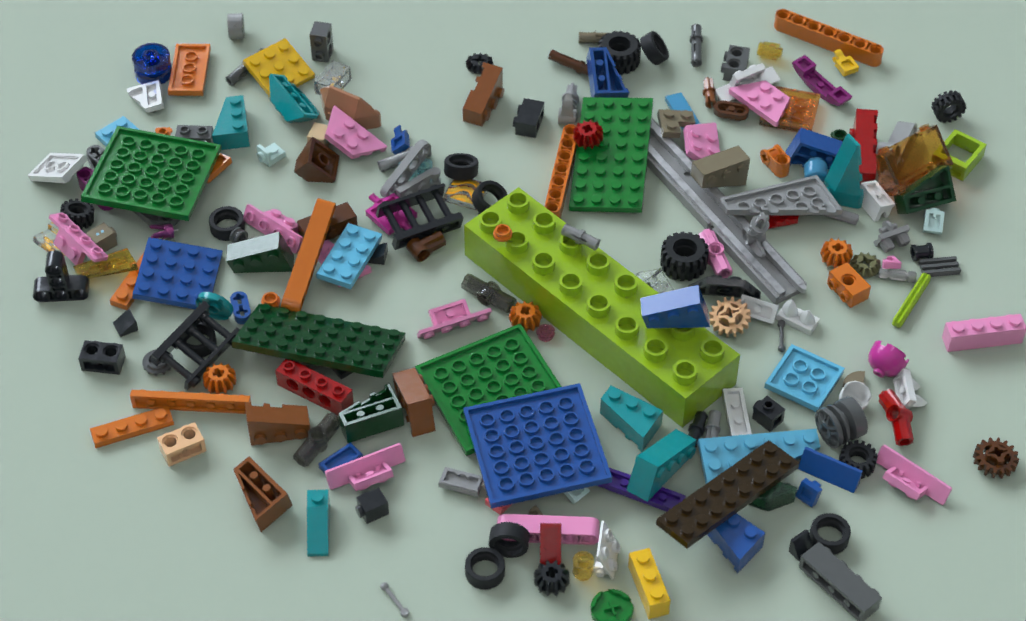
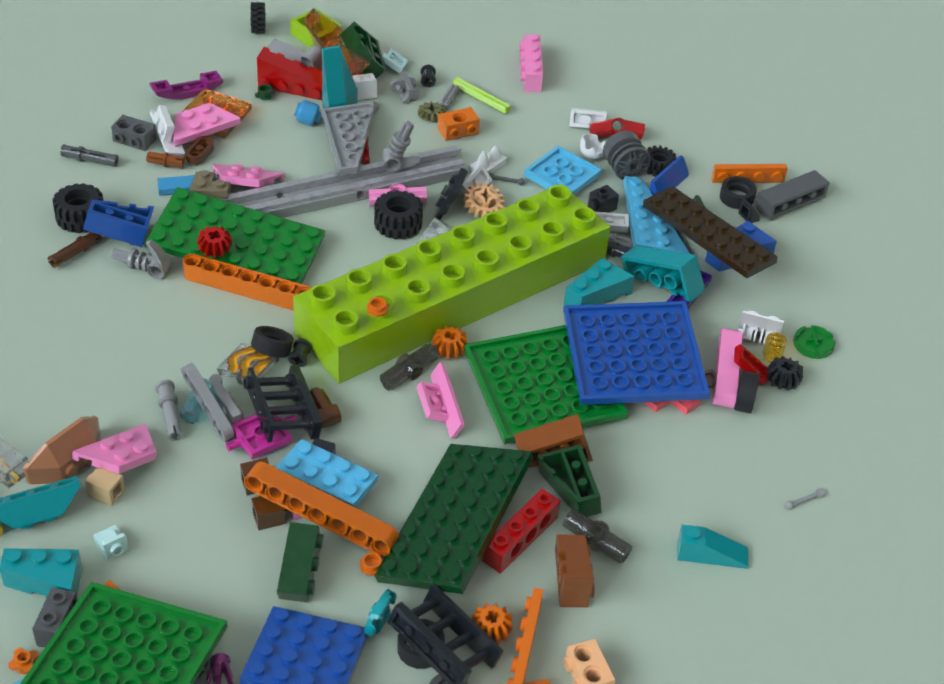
camera: 85 degrees left, 5 degrees down
black tyre [209,206,245,241] -> none
dark grey bush [230,227,248,243] -> none
blue beam [230,291,251,324] -> none
dark orange wedge [233,456,293,532] -> none
bright pink bracket [244,204,303,254] -> none
reddish brown slope [294,137,340,183] -> none
blue tile [318,442,363,474] -> none
bright pink bracket [325,443,405,491] -> none
black brick [355,487,389,524] -> none
blue plate [391,125,410,155] -> none
light grey plate [438,467,483,497] -> none
black tyre [444,153,479,181] -> none
dark orange wedge [463,62,505,127] -> none
black tyre [465,547,505,589] -> none
black gear [466,52,493,74] -> none
black brick [513,98,544,138] -> none
clear pink plate [536,324,555,342] -> none
light grey pin [561,223,601,251] -> none
dark tan axle [579,31,606,44] -> none
yellow brick [628,548,671,619] -> none
black tyre [640,31,669,65] -> none
blue wedge [640,285,710,328] -> none
dark tan wedge [690,145,750,189] -> none
clear yellow brick [757,41,783,61] -> none
orange piece [760,144,790,178] -> none
orange beam [774,9,884,67] -> none
blue wedge [786,128,843,169] -> none
blue tile [795,478,823,508] -> none
orange gear [820,238,853,269] -> none
yellow plate [832,49,859,76] -> none
dark tan tile [842,371,865,387] -> none
dark pink cylinder [868,341,909,378] -> none
bright pink bracket [876,445,952,505] -> none
bright pink tile [882,256,902,269] -> none
dark grey tile [919,256,961,277] -> none
reddish brown gear [973,437,1019,479] -> none
none -> orange plate [711,164,788,183]

